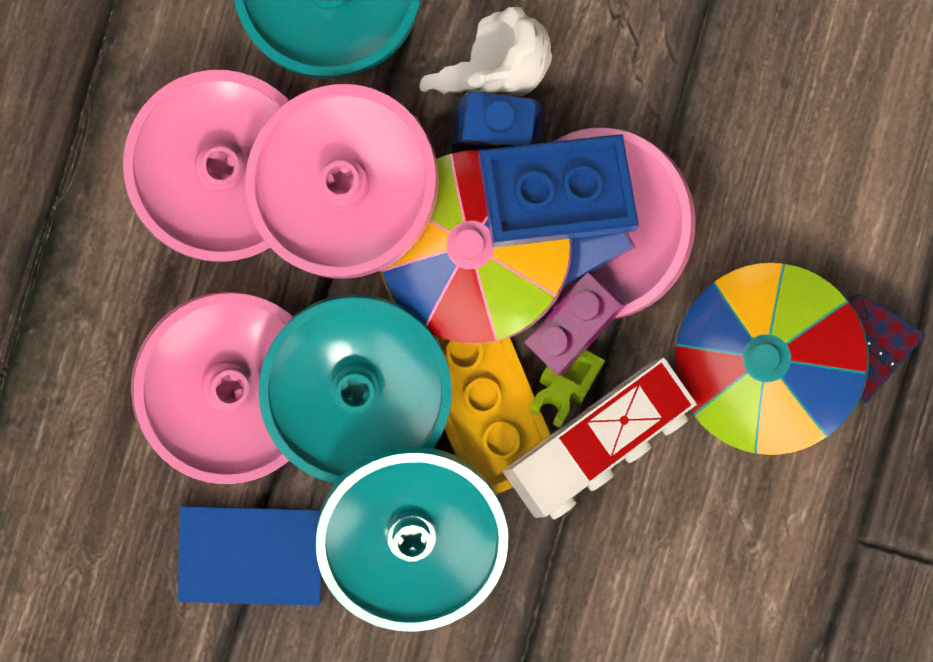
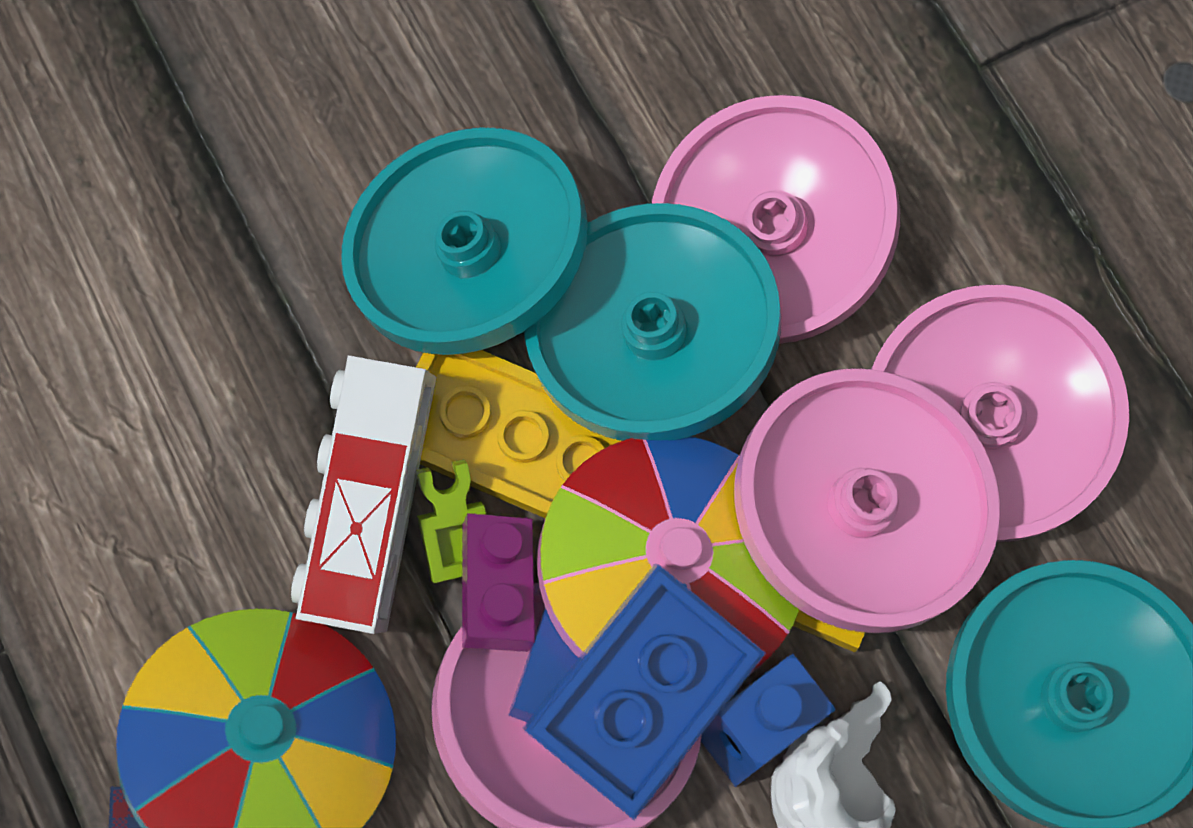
camera: 130 degrees right, 15 degrees down
blue tile [177,506,322,606] -> none

